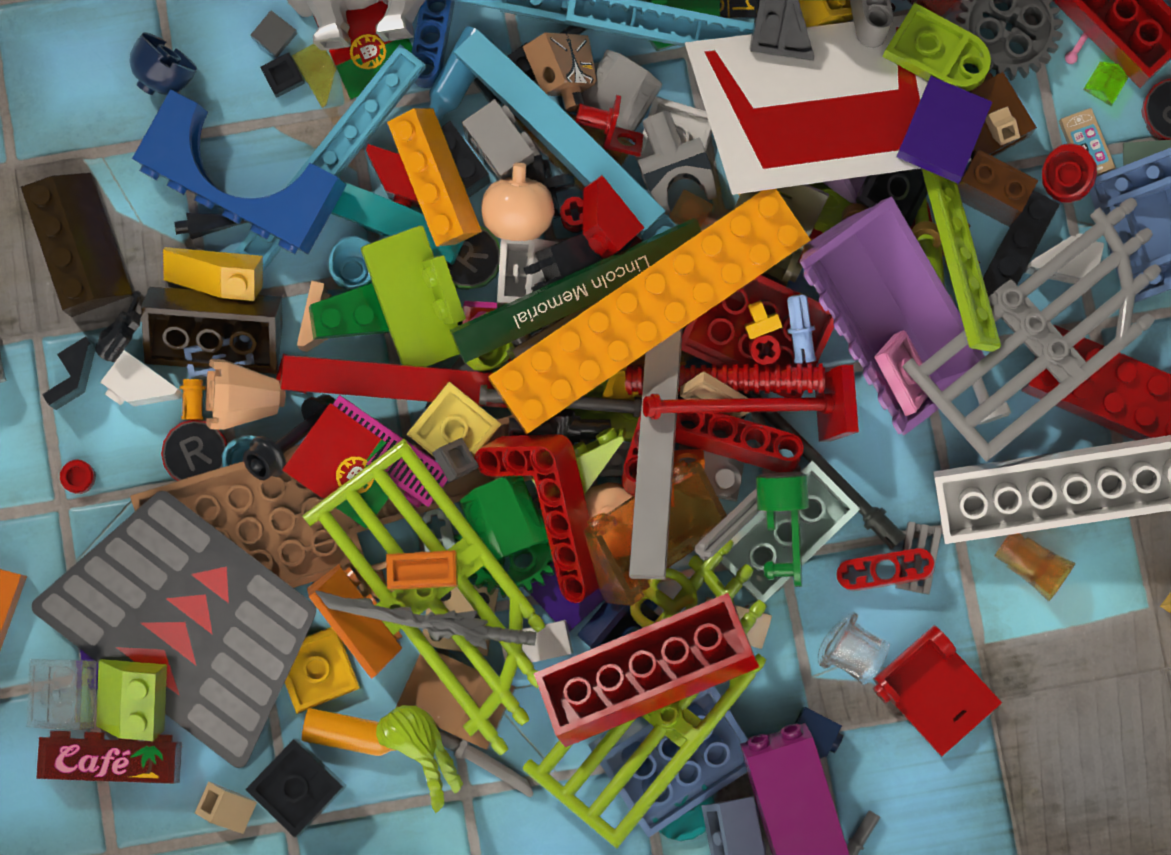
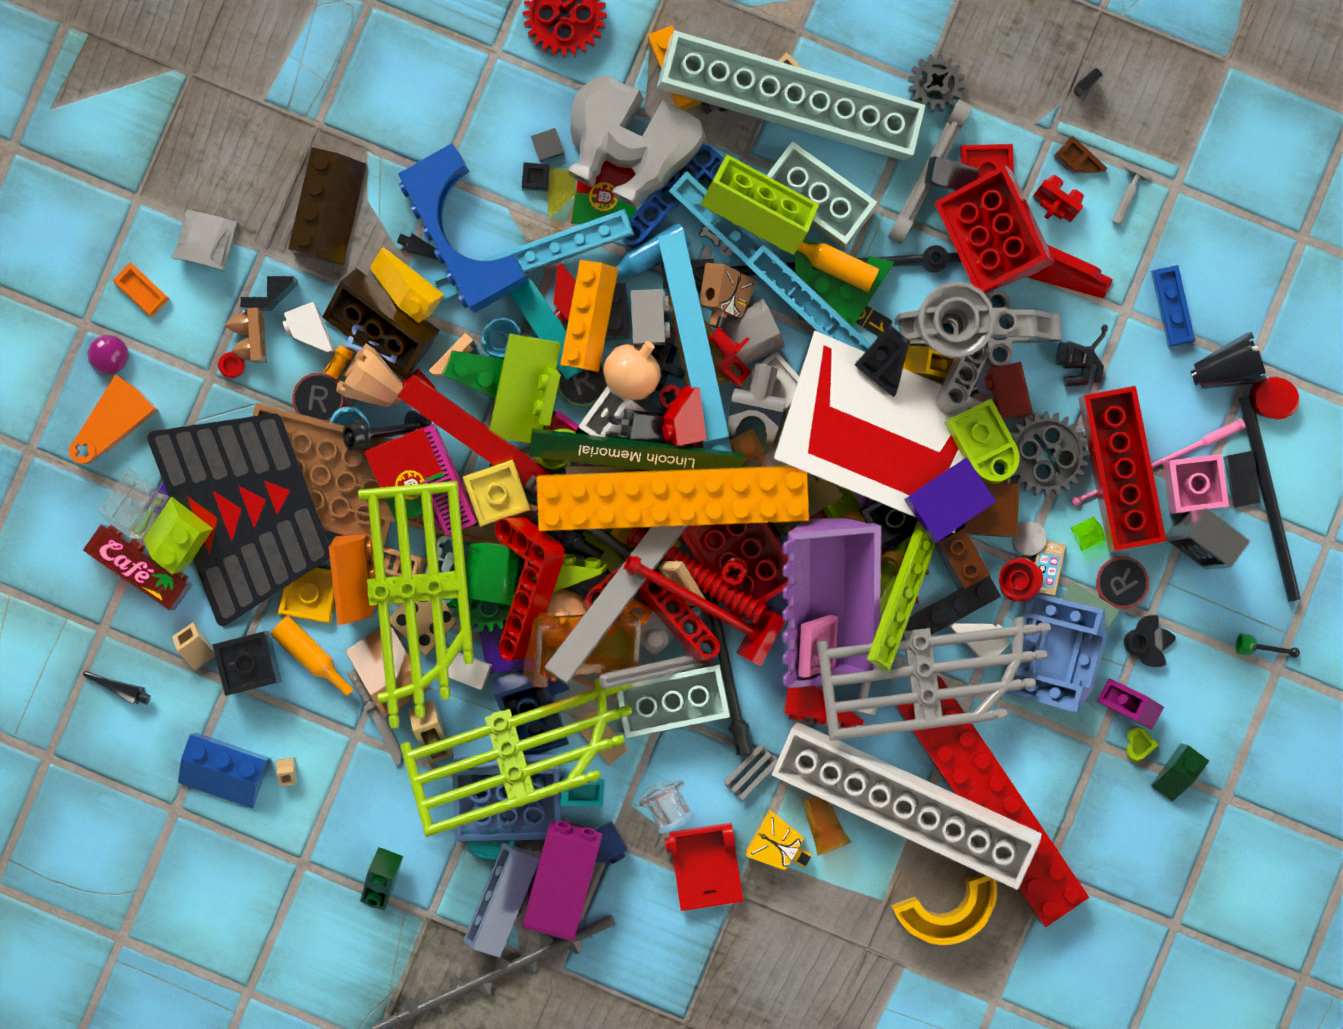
camera: 30 degrees right, 5 degrees up
black piece [95,290,142,363] -> none
dark blue cylinder [129,32,197,95] -> none
dark grey sword [315,590,536,649] -> none
lime hair [376,705,463,814] -> none
orange tile [386,550,458,590] -> none
dark grey tile [432,438,479,482] -> none
red brick [534,593,760,747] -> none
lime piece [630,568,698,628] -> none
yellow tile [744,301,782,339] -> none
green piece [756,472,809,587] -> none
light blue axle [787,295,816,363] -> none
red beam [837,548,936,591] -> none
tan piece [985,106,1020,145] -> none
none -> medium nougat tile [225,308,267,363]
none -> tan slope [408,700,454,764]
none -> teal slope [560,776,604,806]
none -> sticker [691,222,737,265]
none -> yellow torso [745,809,812,870]
none -> red slope [783,686,864,728]
none -> flat silver sticker [1013,522,1046,556]

